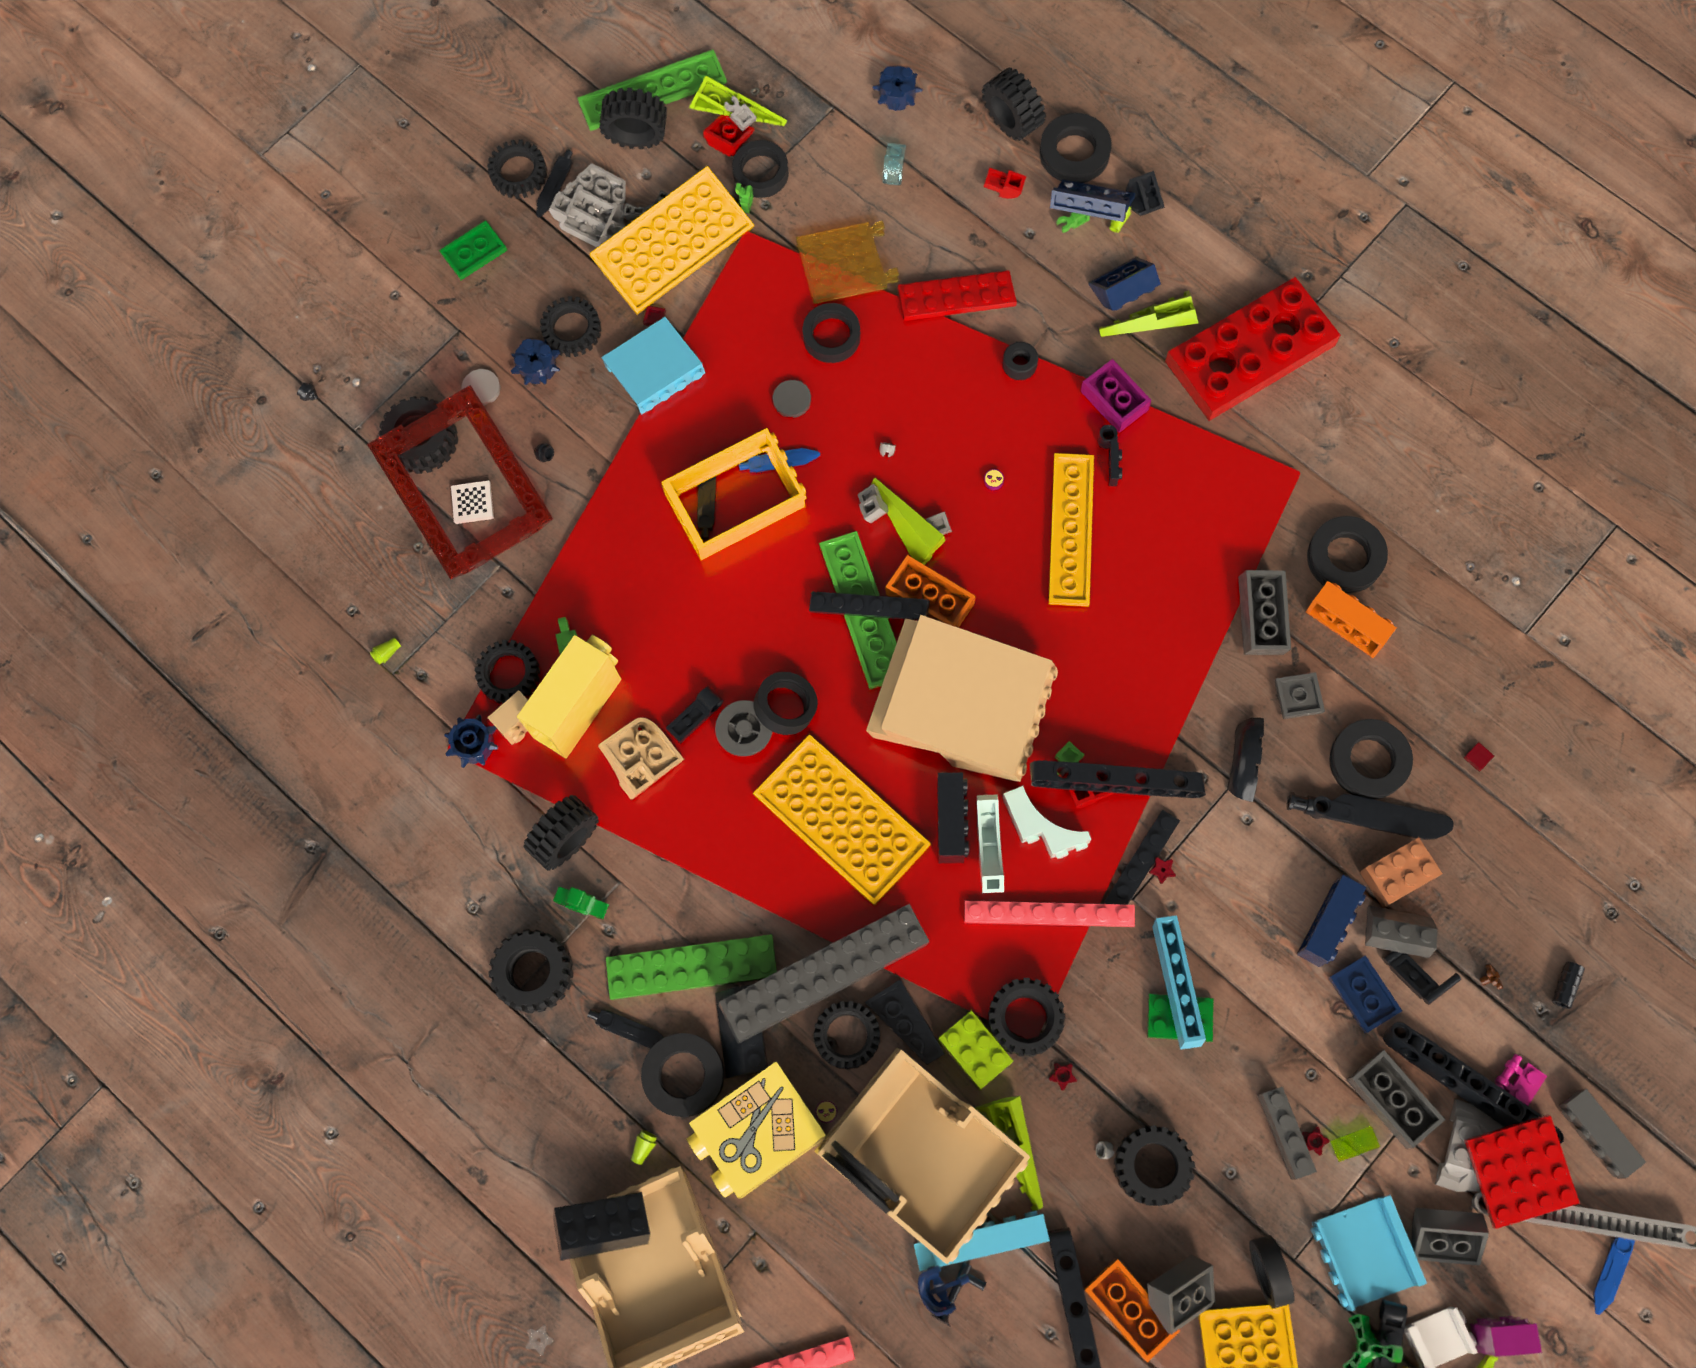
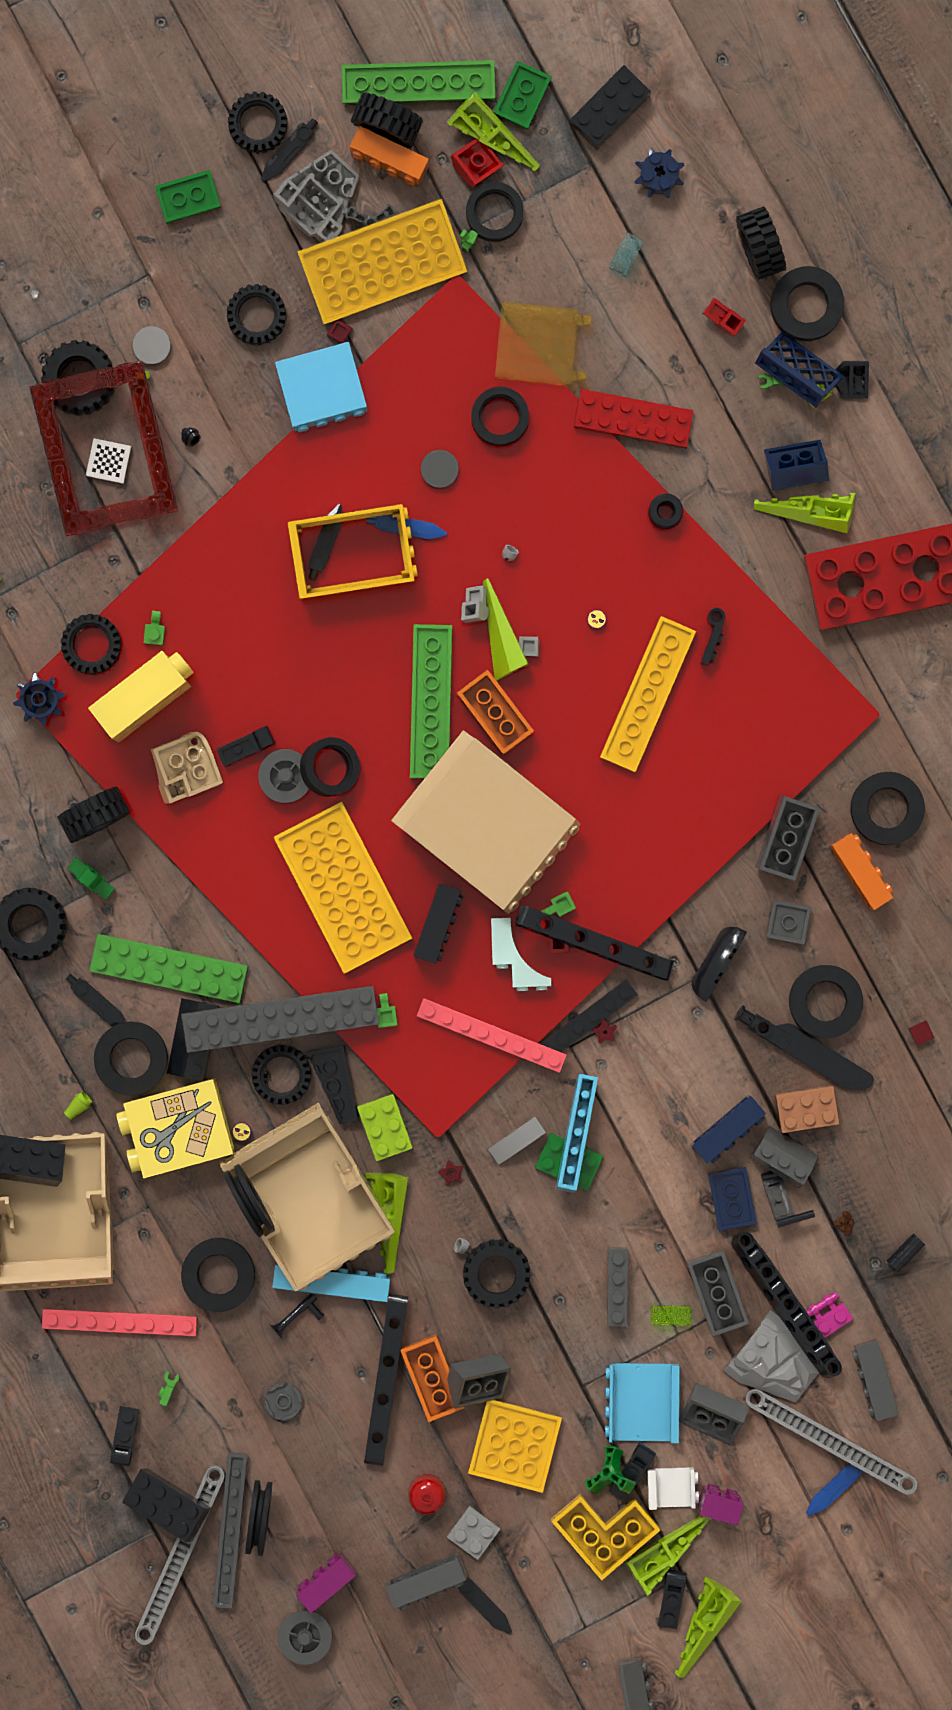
camera: 15 degrees right, 15 degrees up
tan brick [487,690,528,745] -> none
dark blue brick [511,339,560,385] -> none
light grey plate [724,96,757,131] -> none
black plate [809,591,930,620] -> none
dark blue helmet [918,1265,970,1316] -> none
light aqua arch [977,795,1004,893] -> none
black tyre [988,978,1065,1057] -> none
magenta brick [1081,359,1151,433] -> none
black tyre [1249,1235,1294,1309] -> none
dark red plate [1302,1127,1330,1156] -> none
red plate [1464,1115,1580,1229] -> none
none -> black tyre [181,1238,255,1312]
none -> orange brick [350,126,429,187]
none -> bright green plate [376,993,397,1028]
none -> light grey slope [488,1116,546,1164]
none -> green plate [493,61,552,130]
none -> black brick [570,65,651,150]

